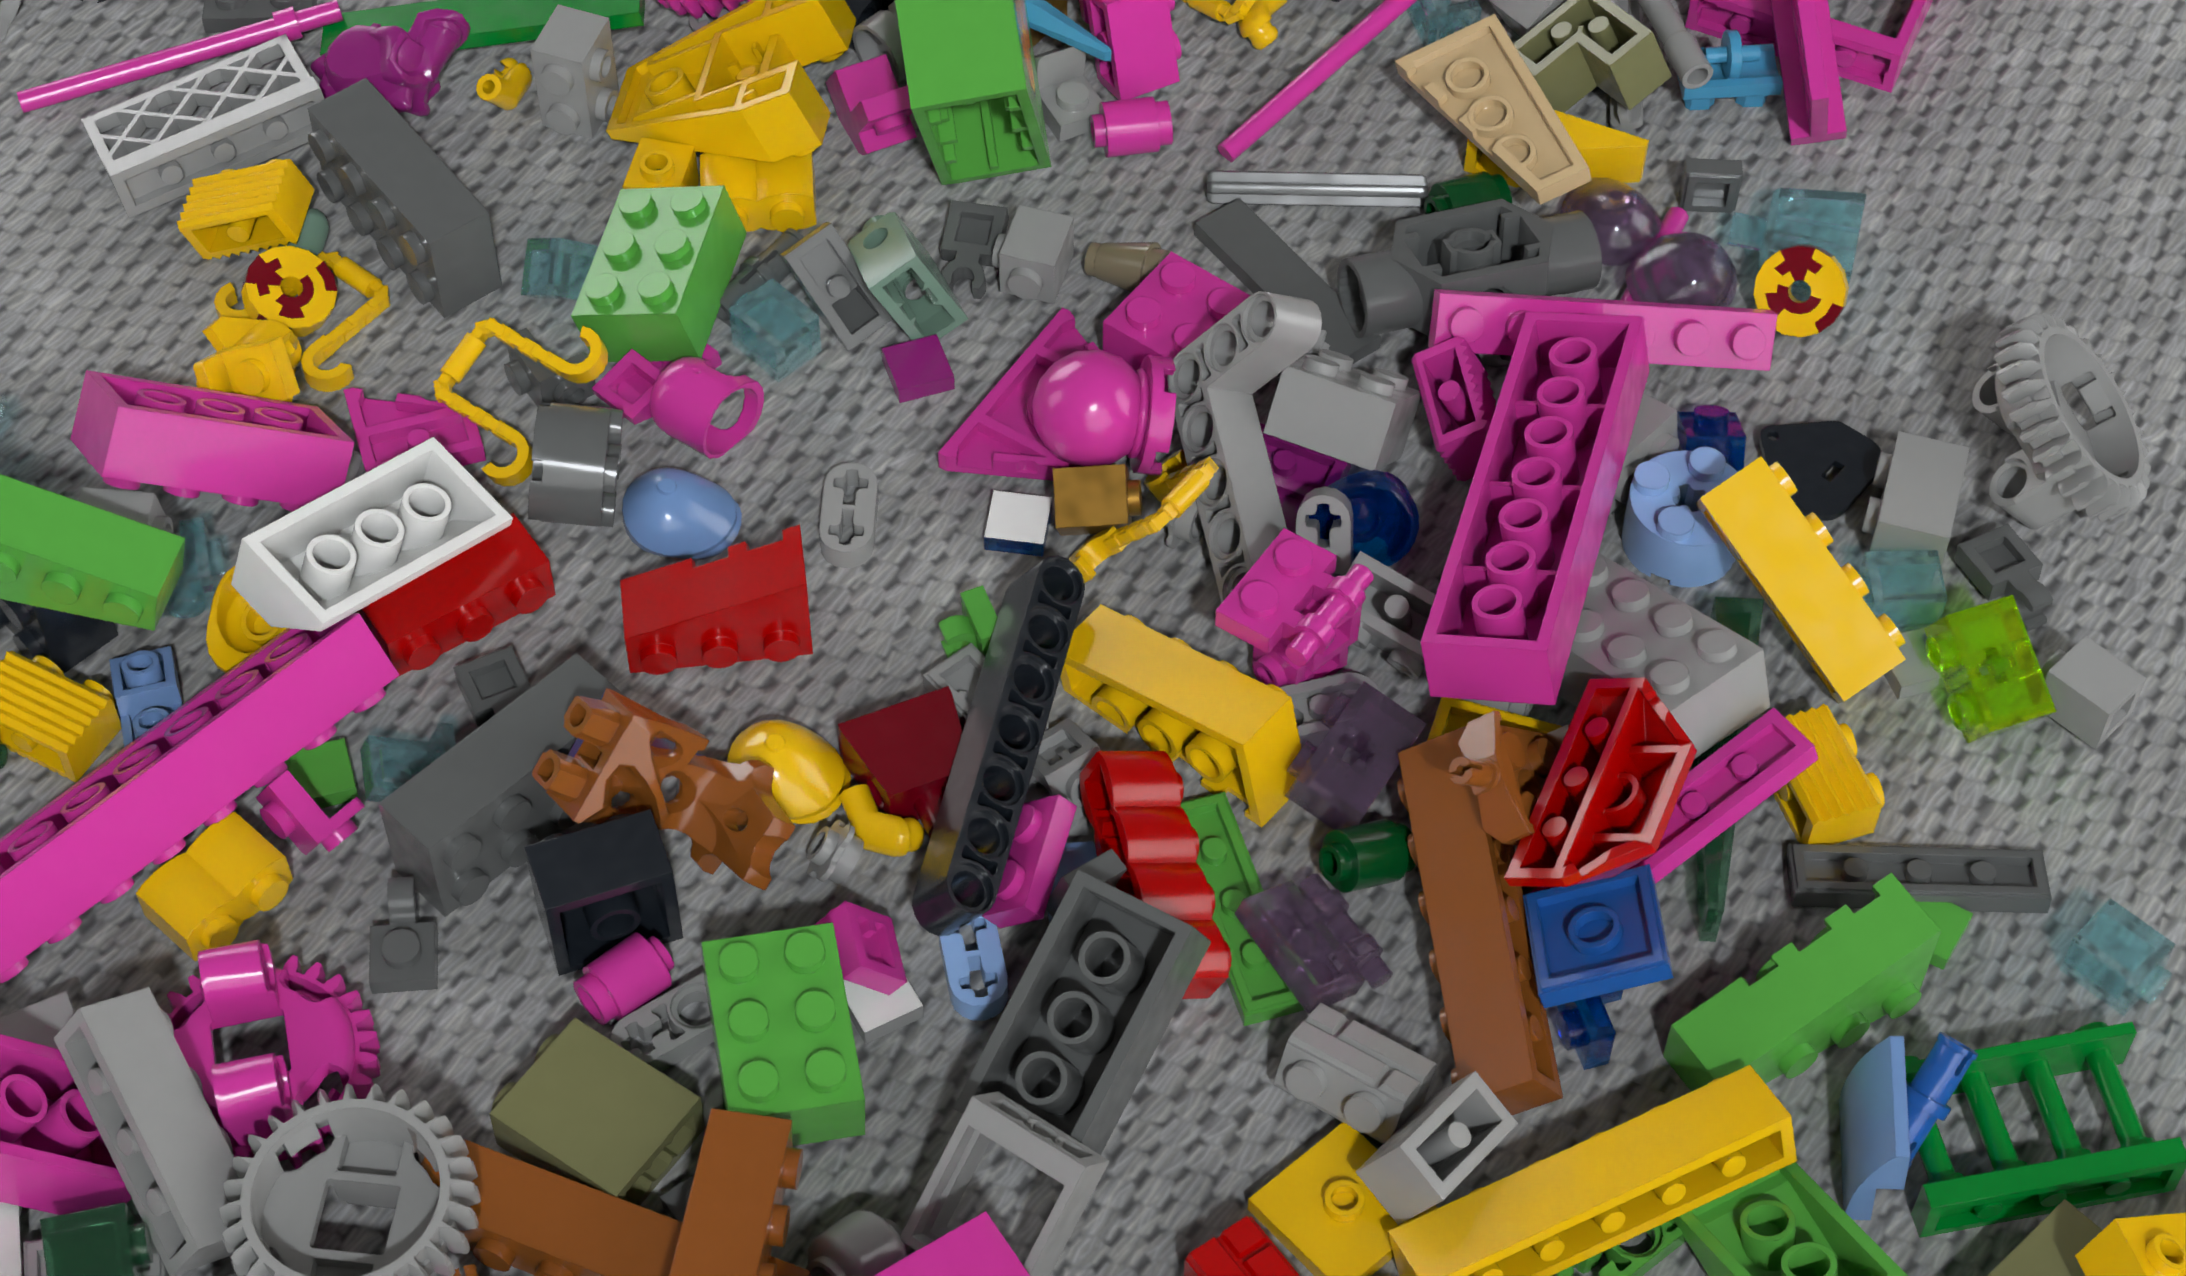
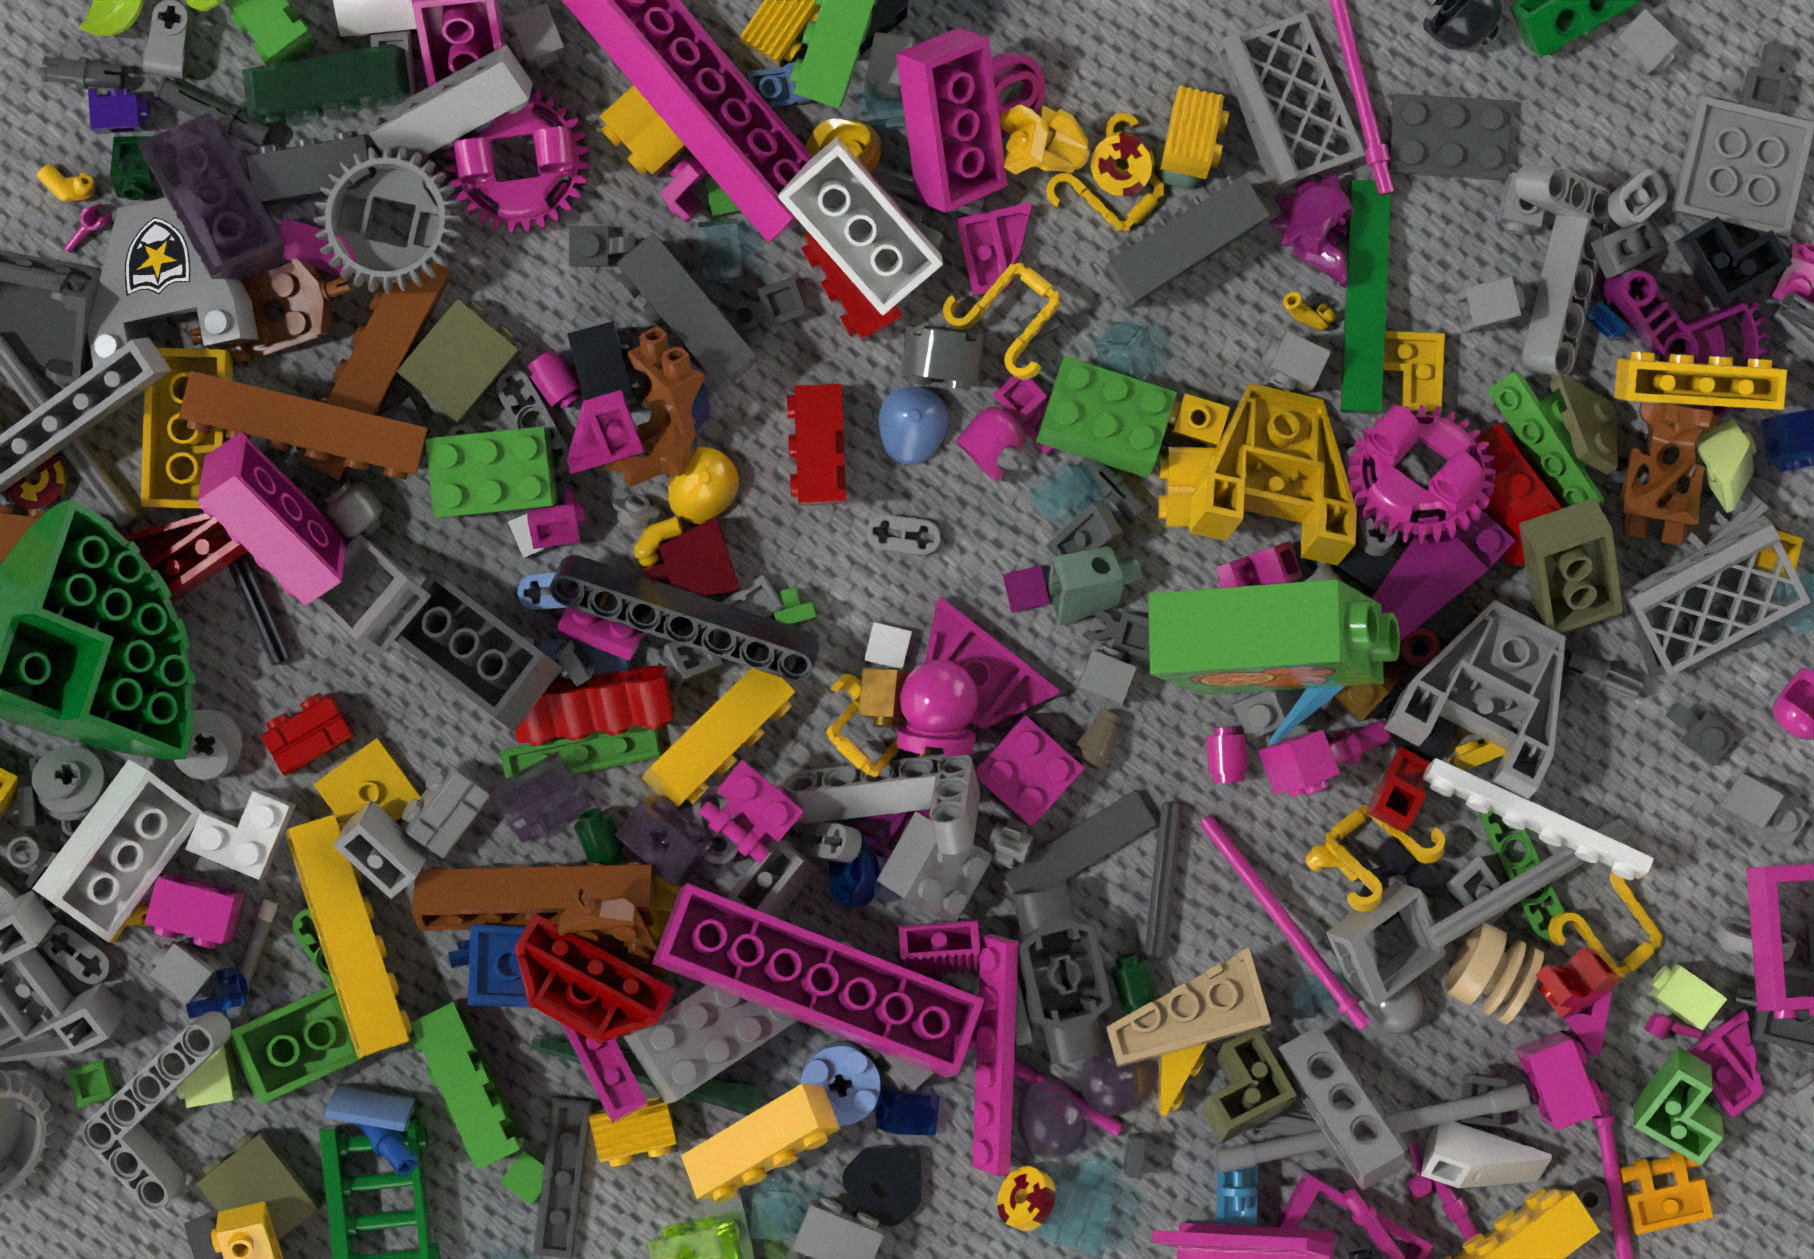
camera: 95 degrees right, 35 degrees up
none -> dark pink wing [567,390,644,474]

